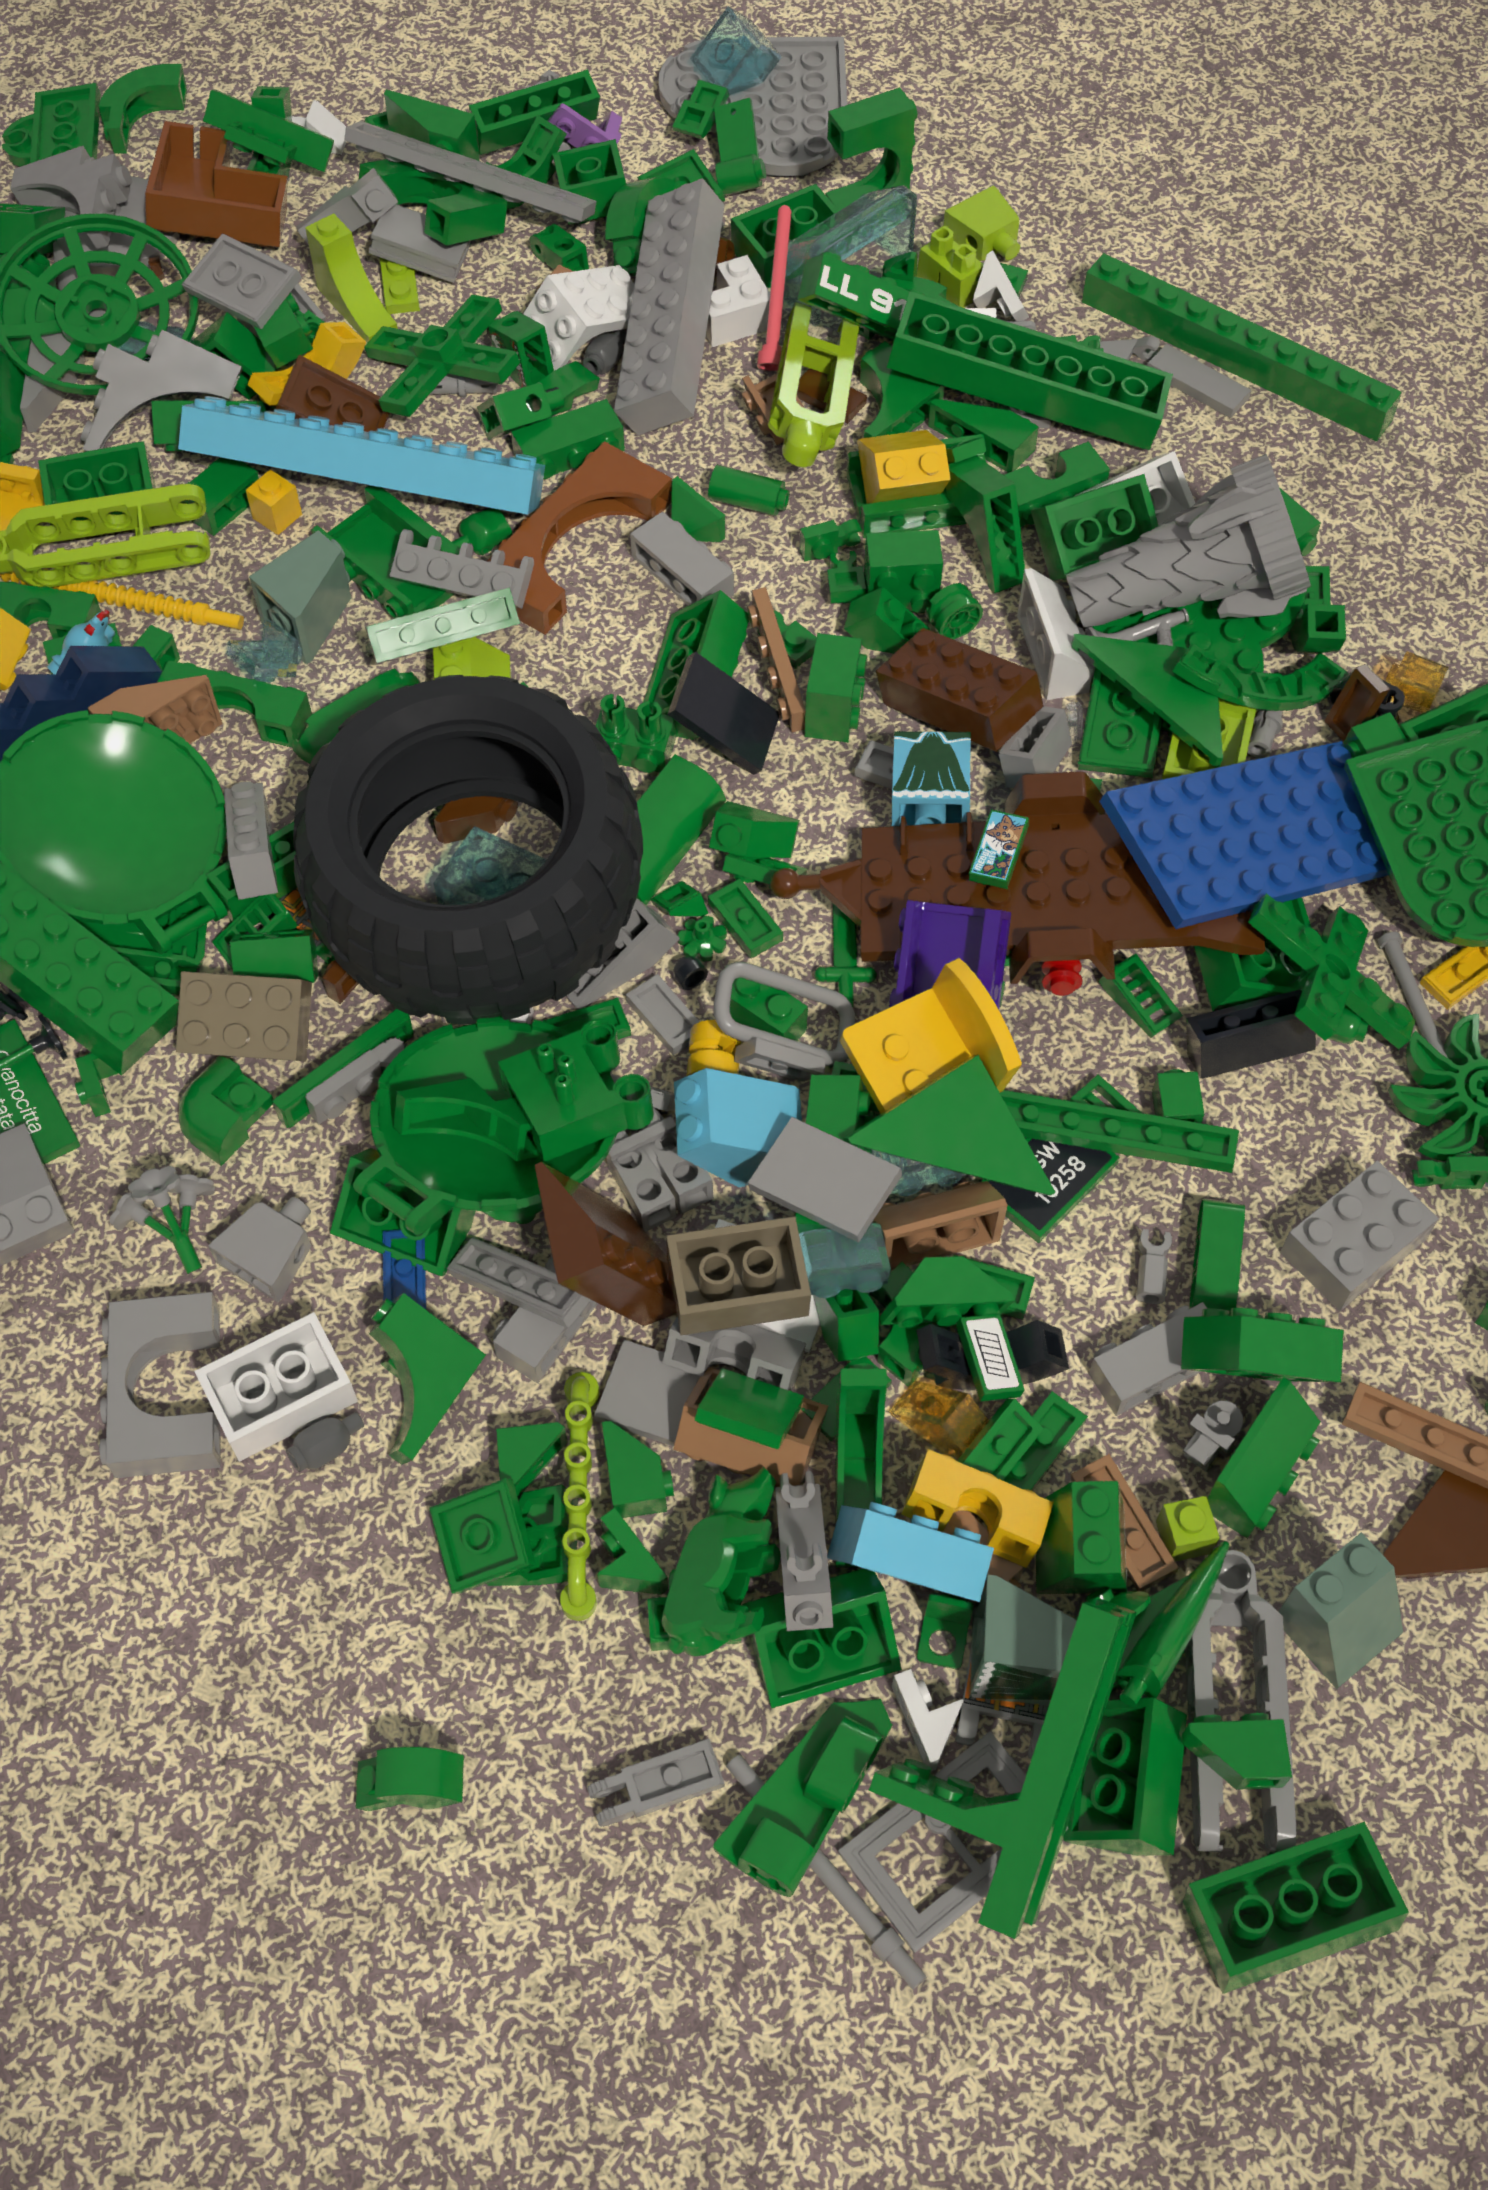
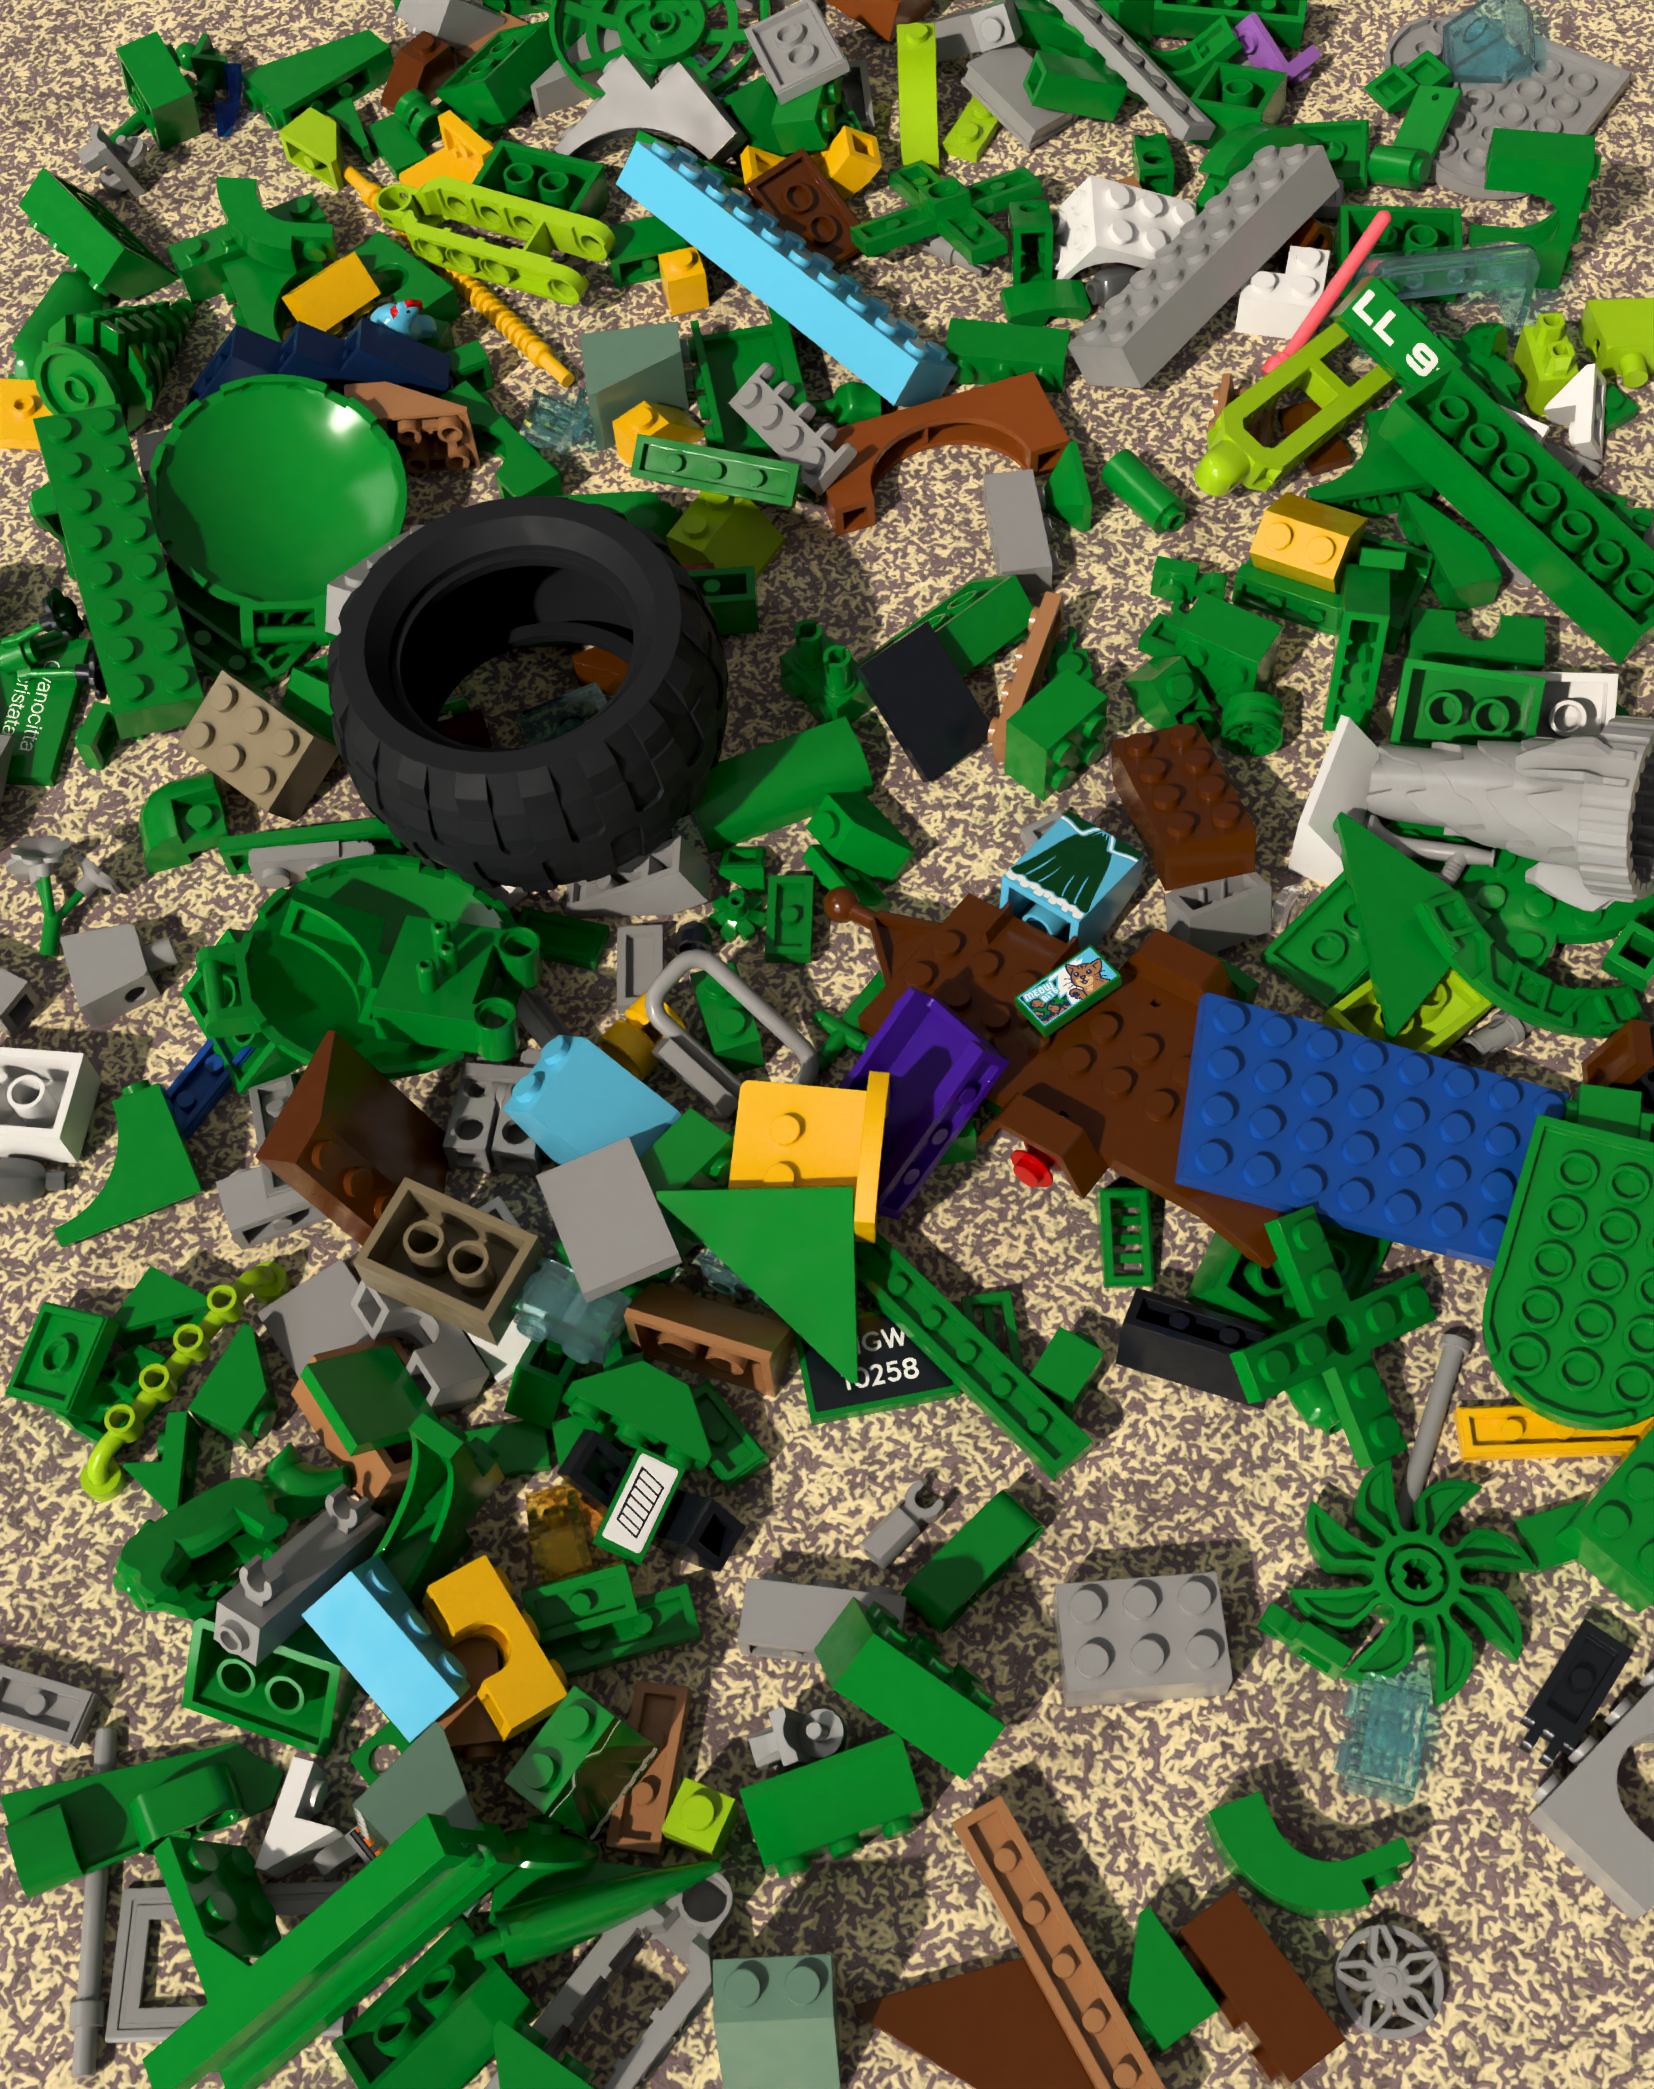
camera: 40 degrees right, 0 degrees up
green torso [477,383,564,440] -> none
none -> yellow slope [612,401,705,467]

